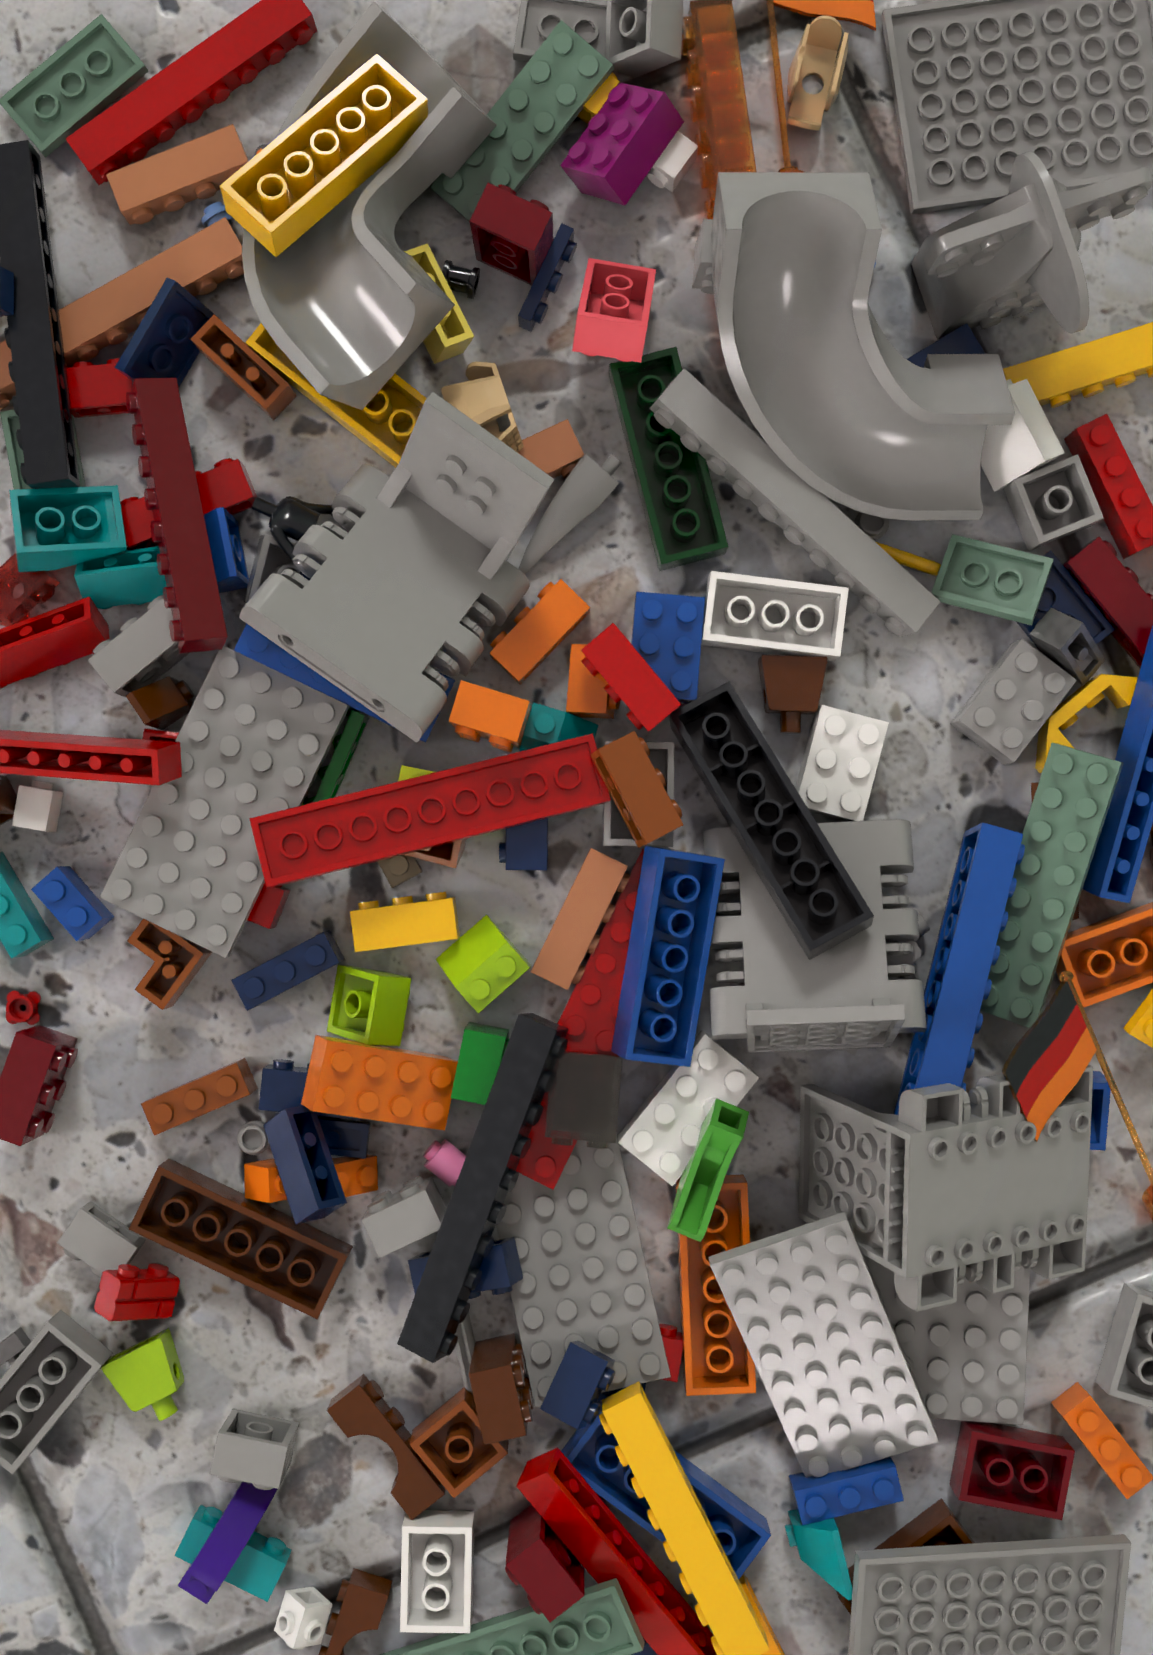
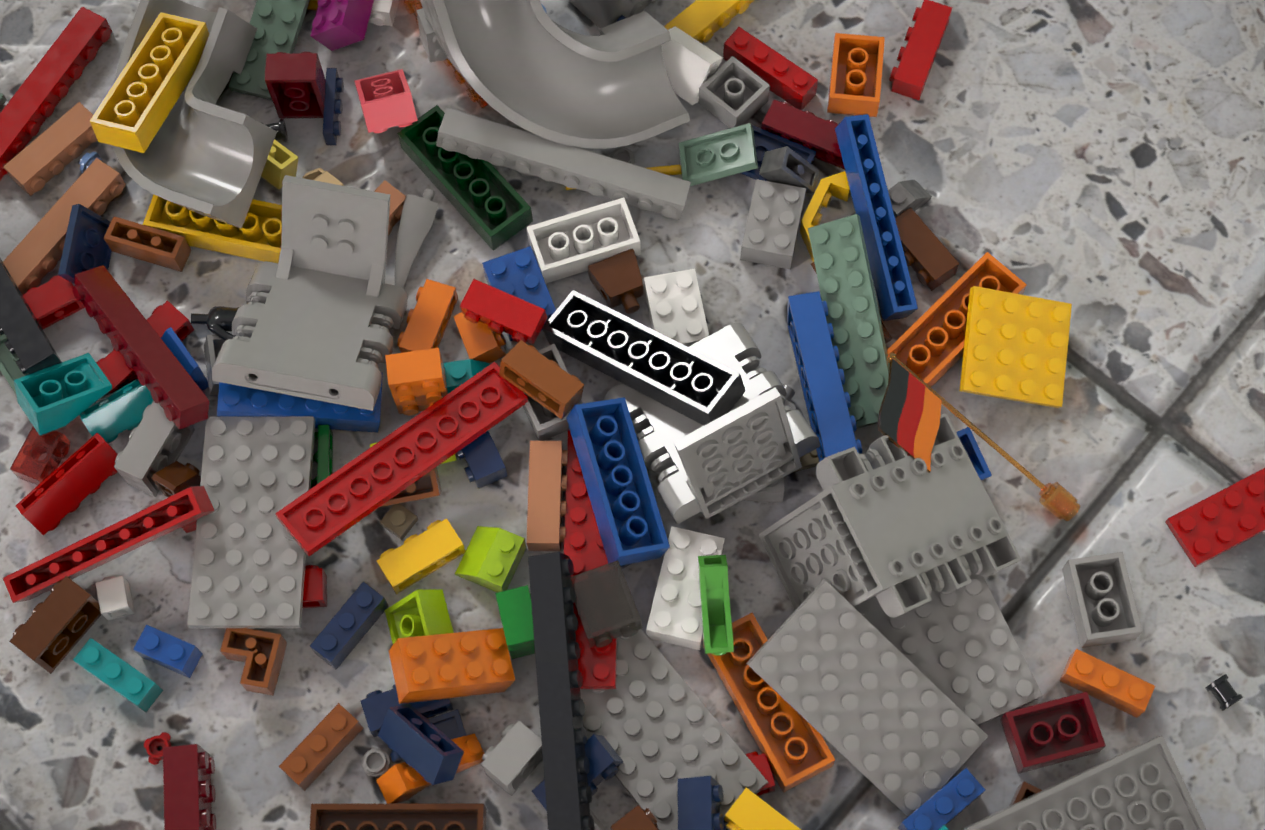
camera: 25 degrees left, 20 degrees down
bright pink brick [423,1139,466,1187] -> none

